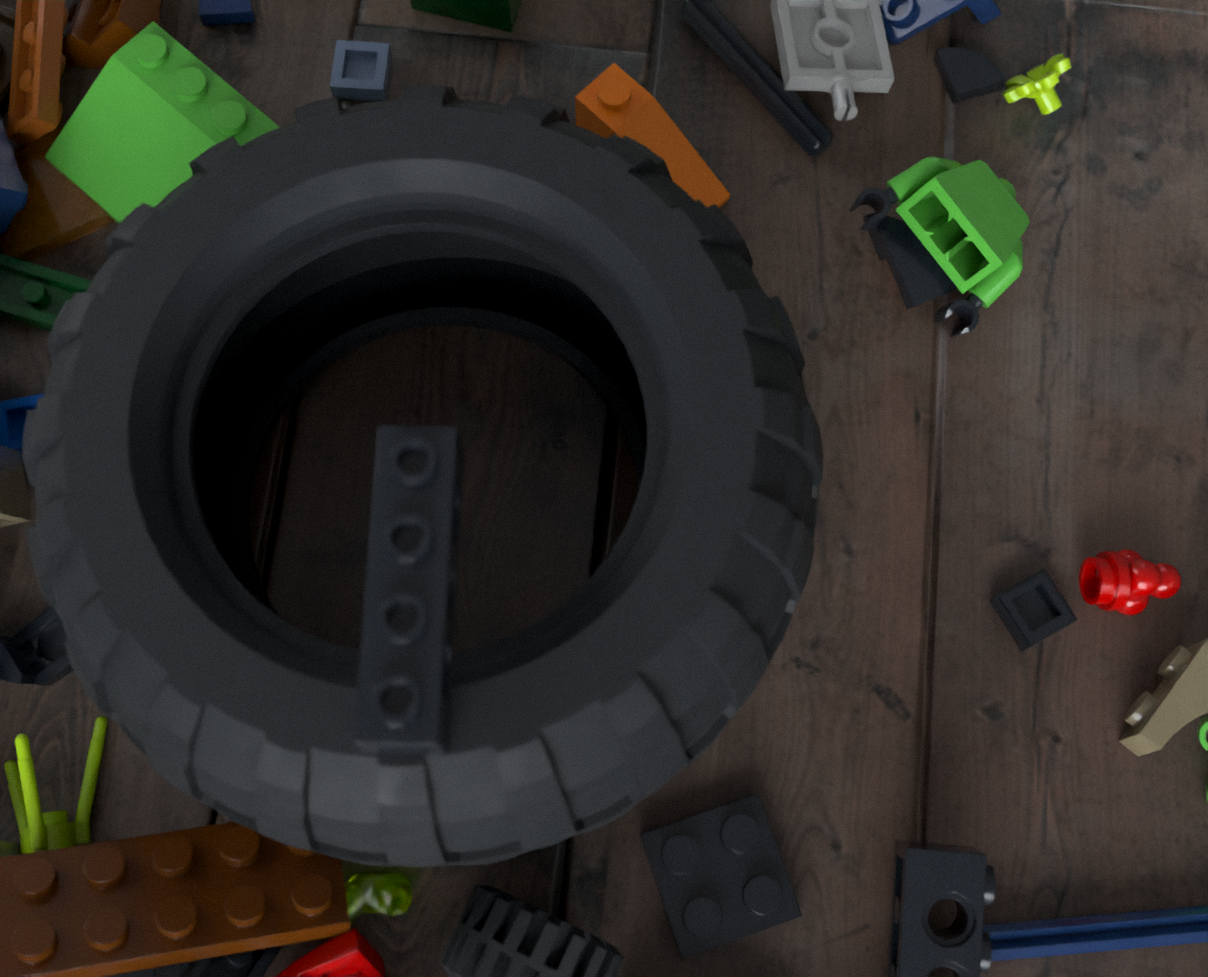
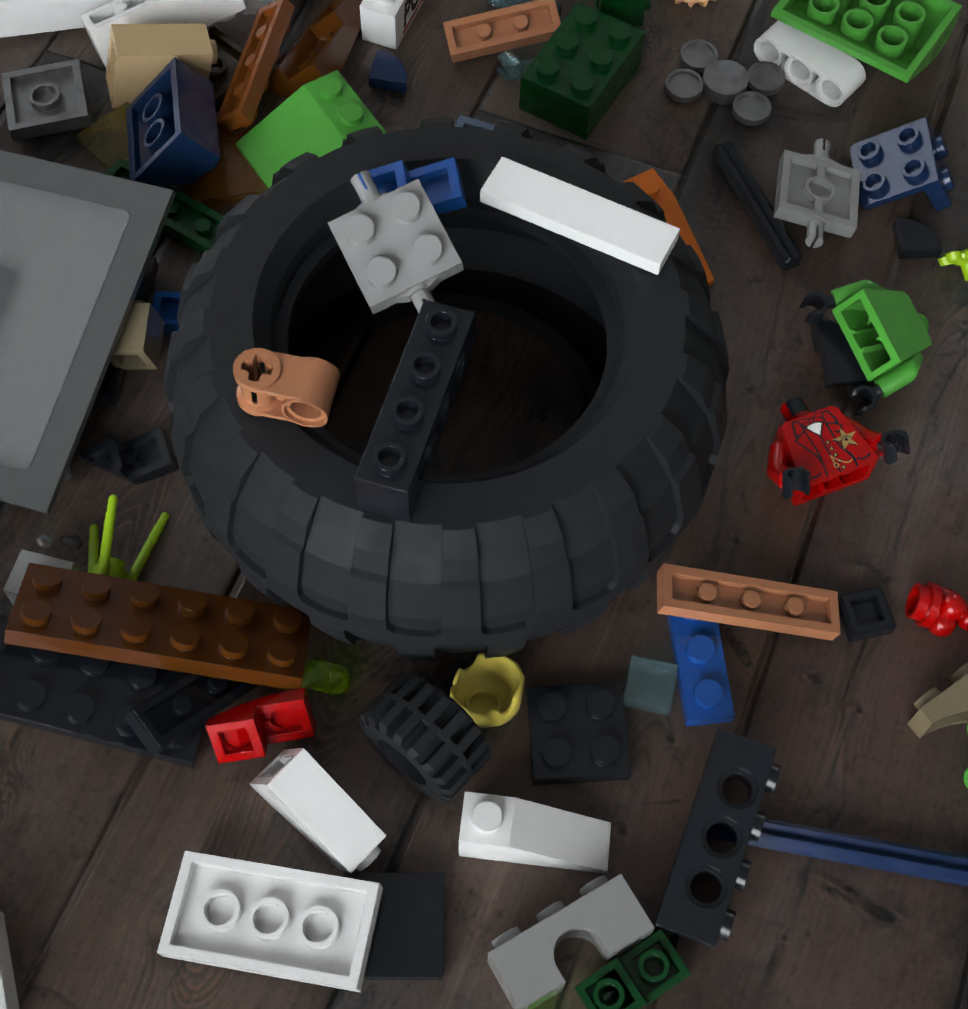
camera: 15 degrees right, 10 degrees down
none -> nougat piece [233,348,340,428]
none -> light grey plate [328,170,464,314]
none -> blue slope [358,157,467,214]
none -> light yellow hair [450,652,525,728]
none -> white tile [480,157,680,275]
none -> clear light blue tile [623,656,678,715]
none -> nougat plate [657,563,841,641]
none -> blue plate [667,615,735,726]
none -> red torso [766,396,911,507]

